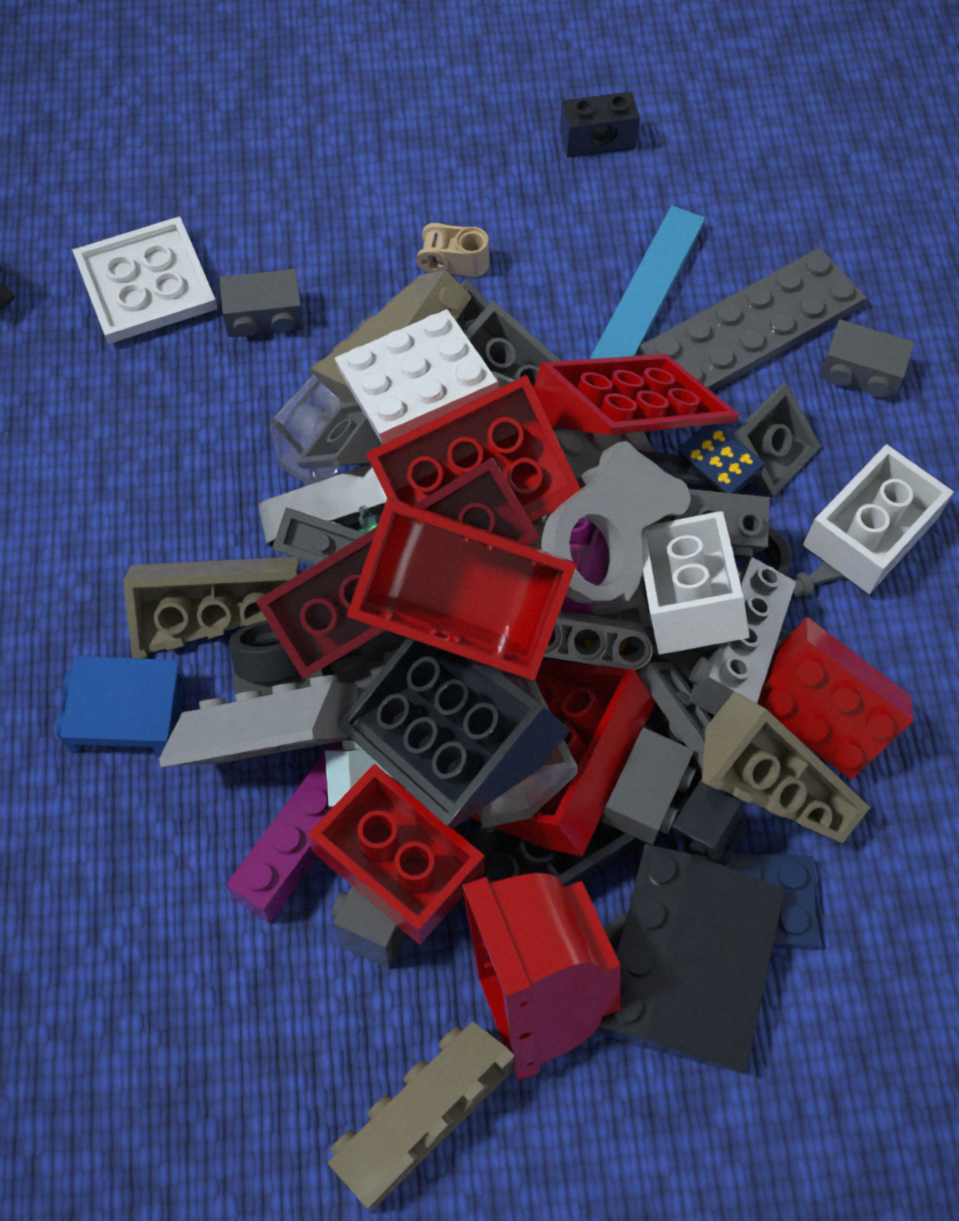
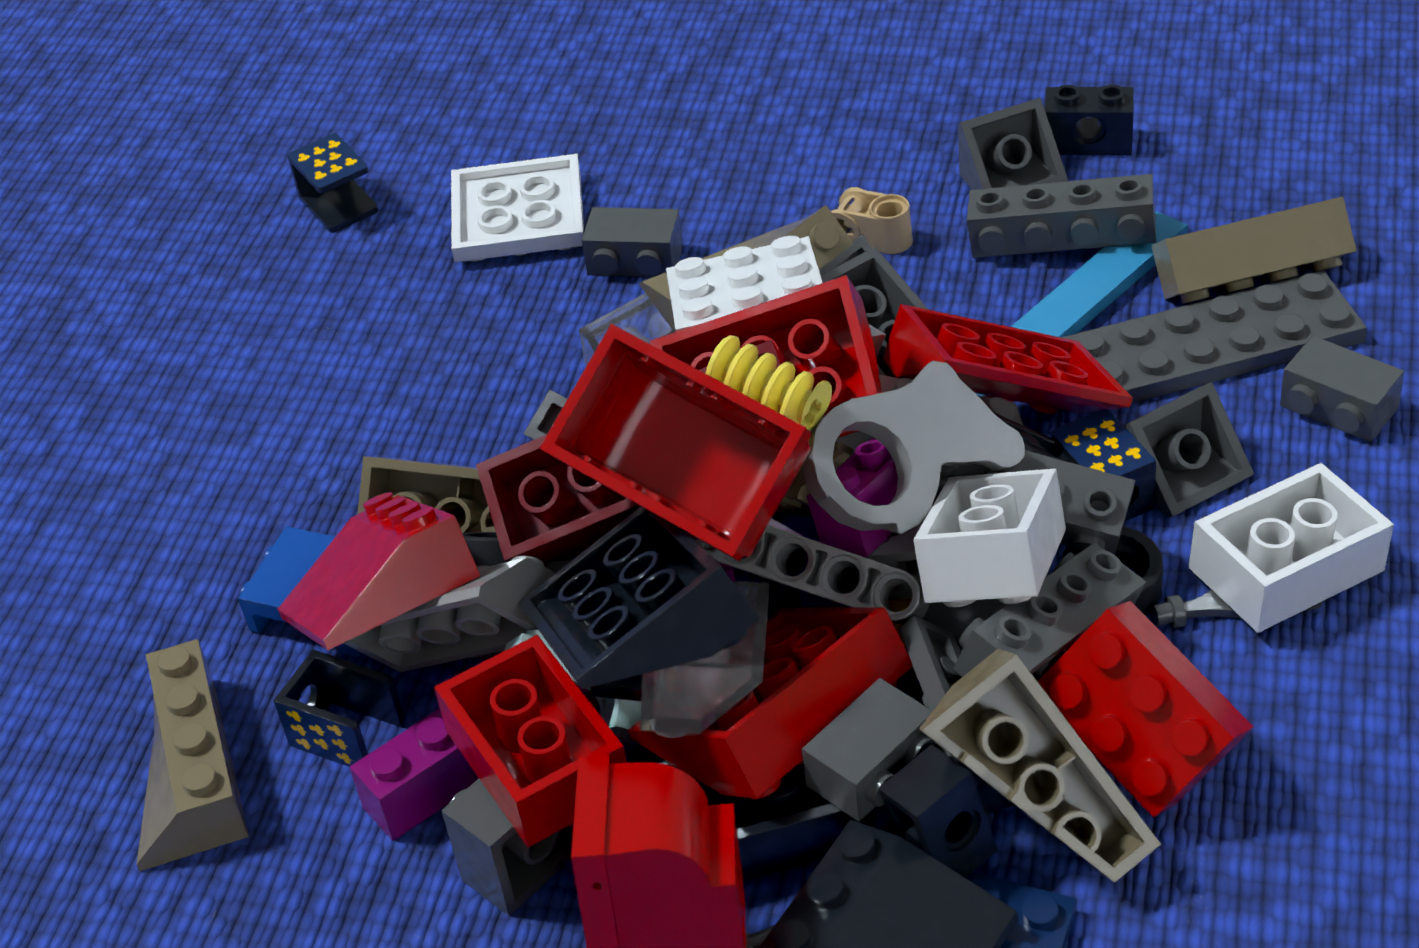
camera: 25 degrees right, 20 degrees down
none -> dark tan wedge [136,639,249,872]
none -> black piece [273,650,405,767]
none -> slope [278,492,480,650]
none -> light yellow piece [705,335,832,432]
none -> dark grey slope [958,98,1068,190]
none -> dark grey brick [967,174,1156,258]
none -> dark tan wedge [1151,196,1357,304]

